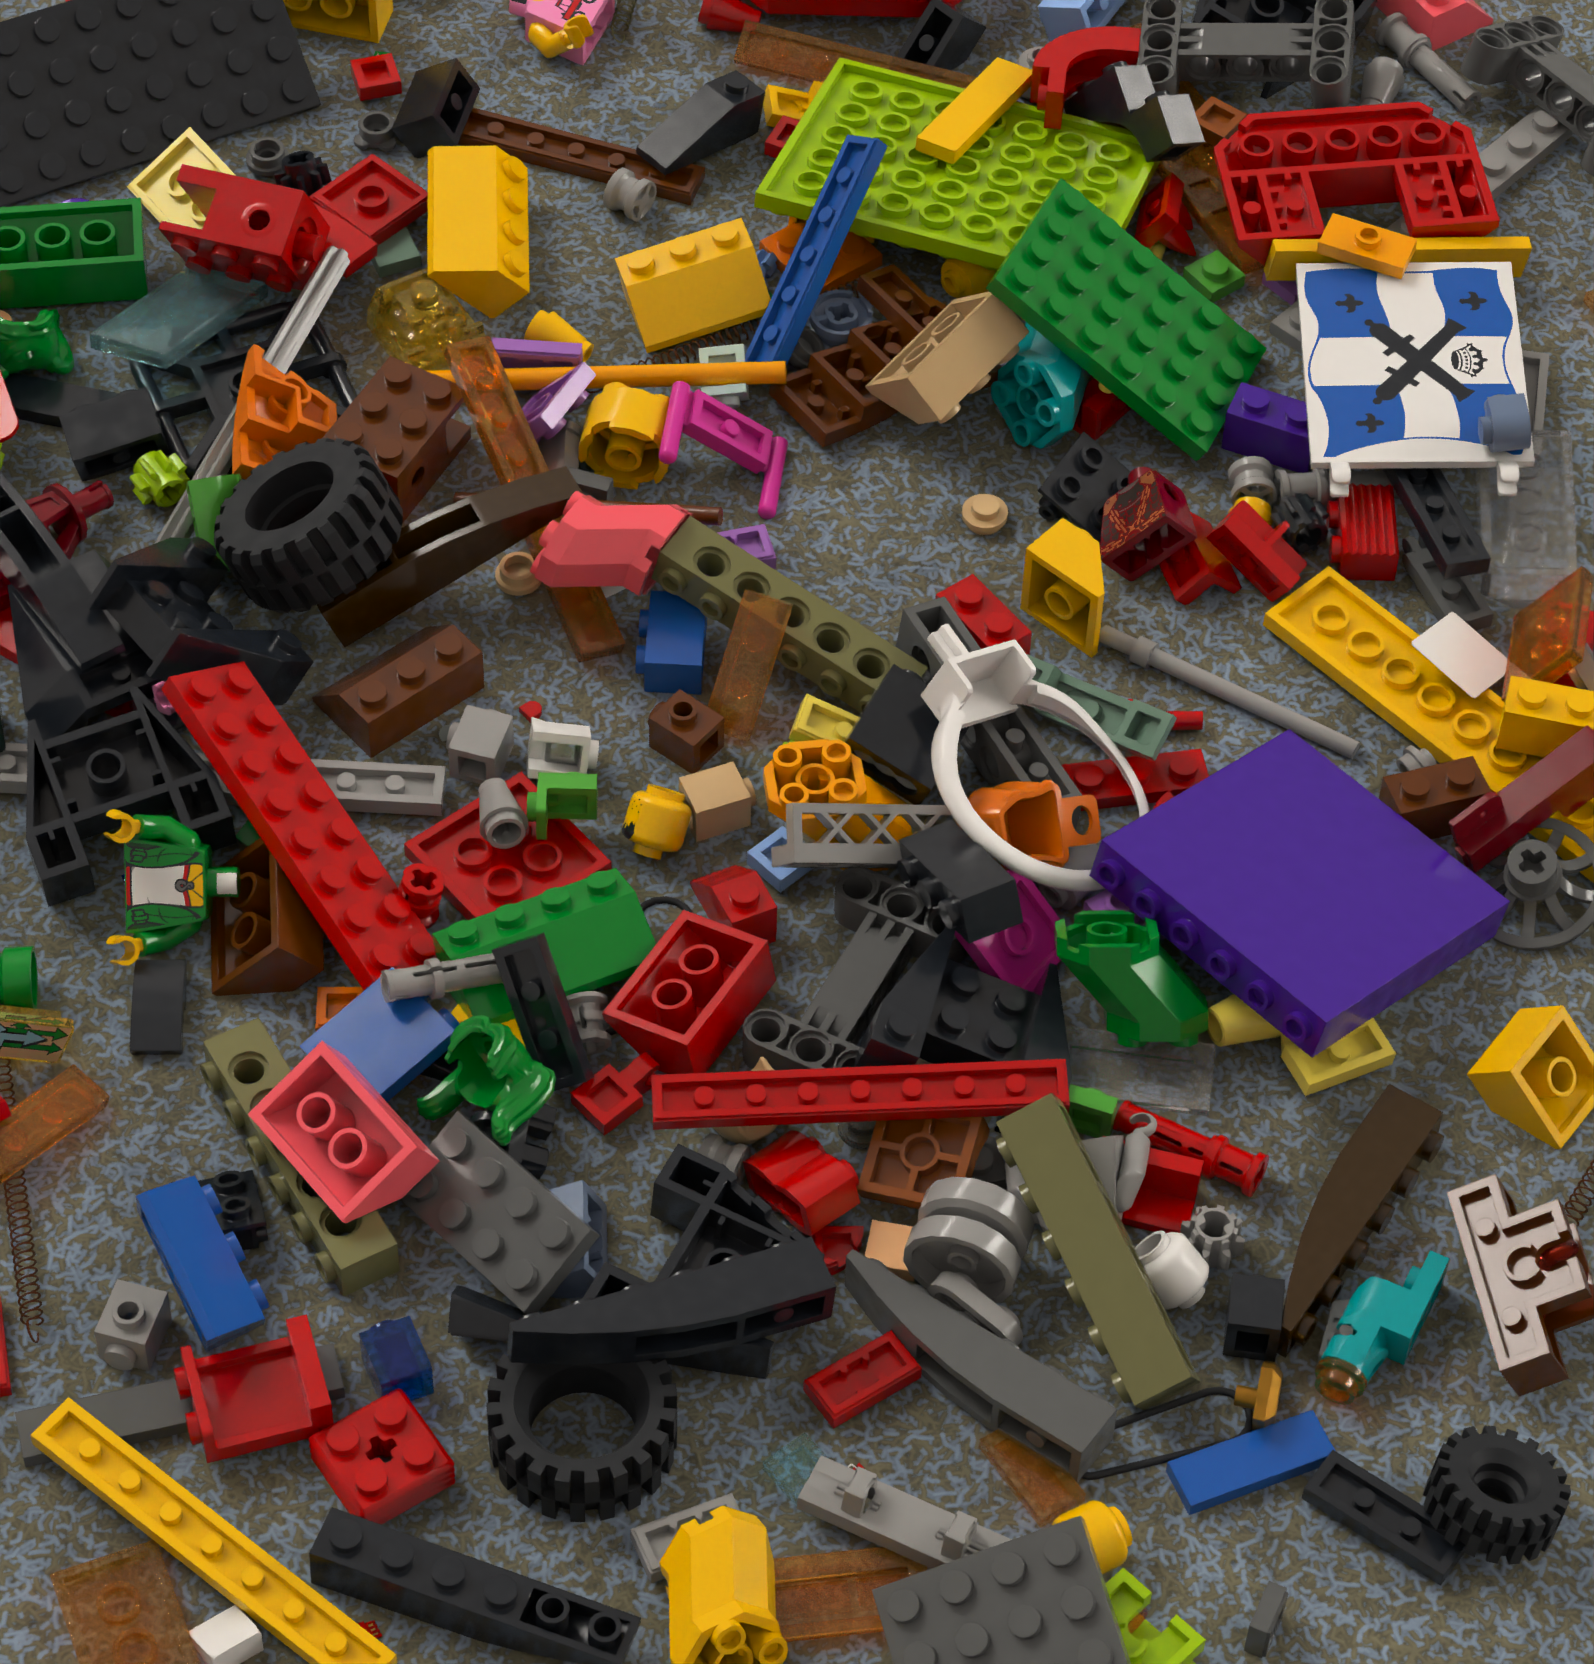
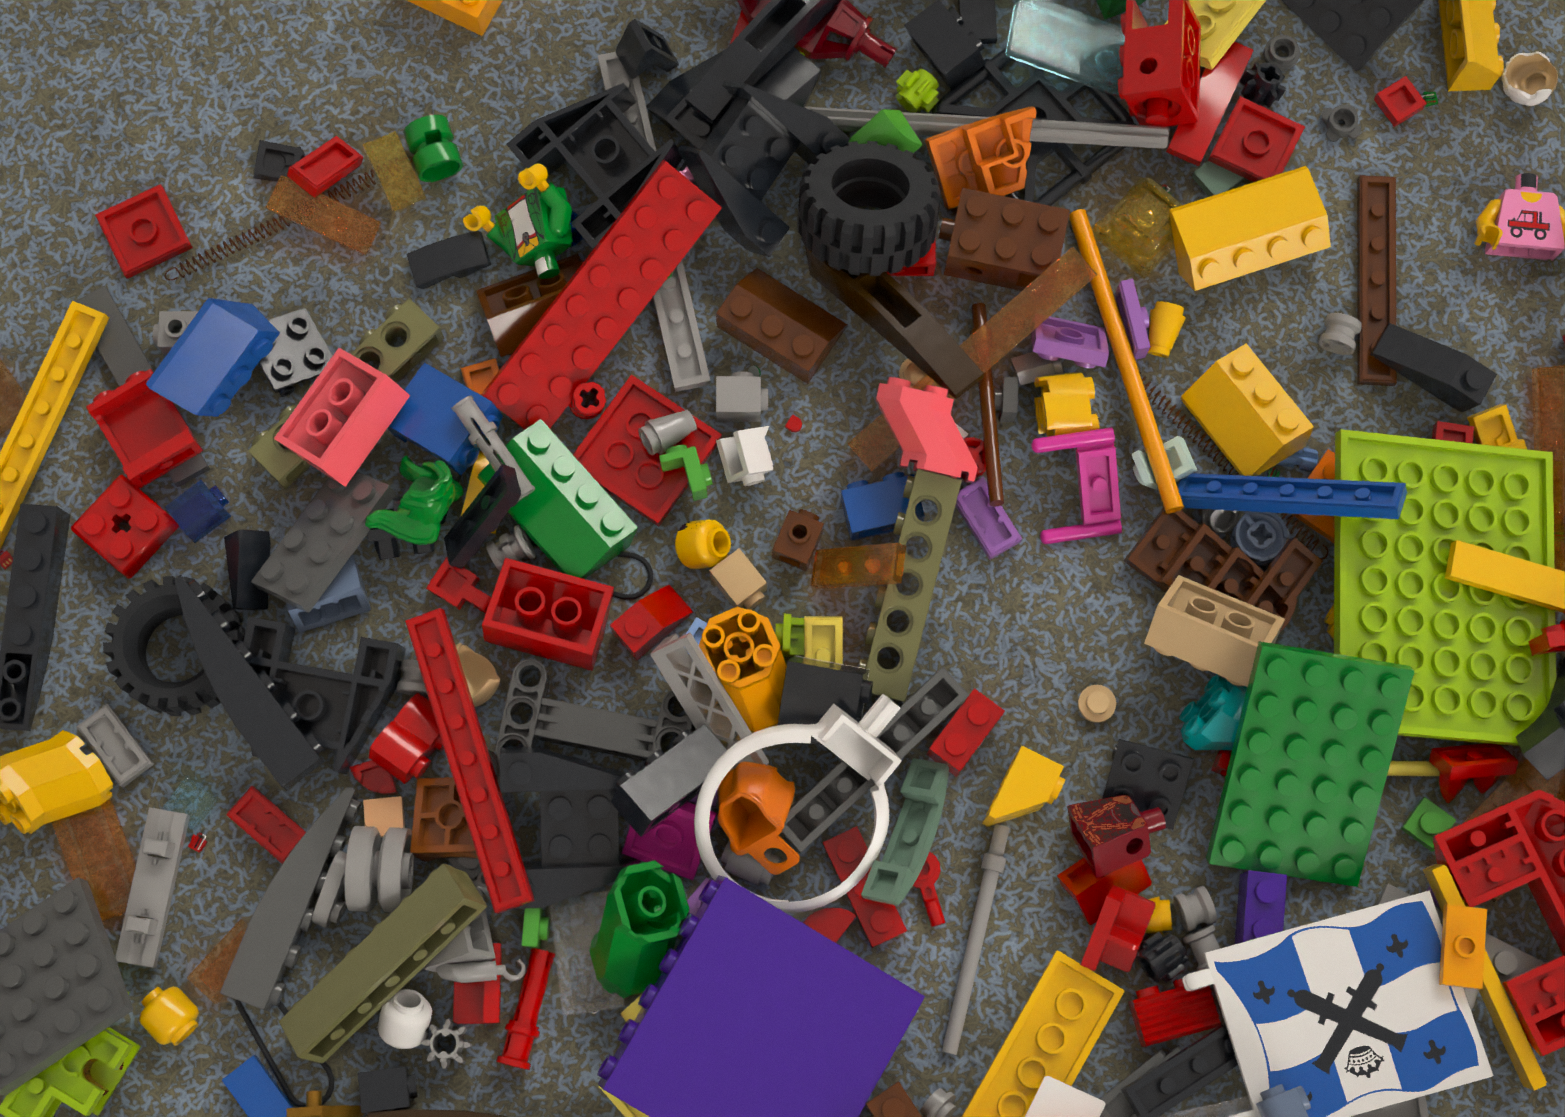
camera: 75 degrees right, 25 degrees up
black brick [392,58,481,158] -> none

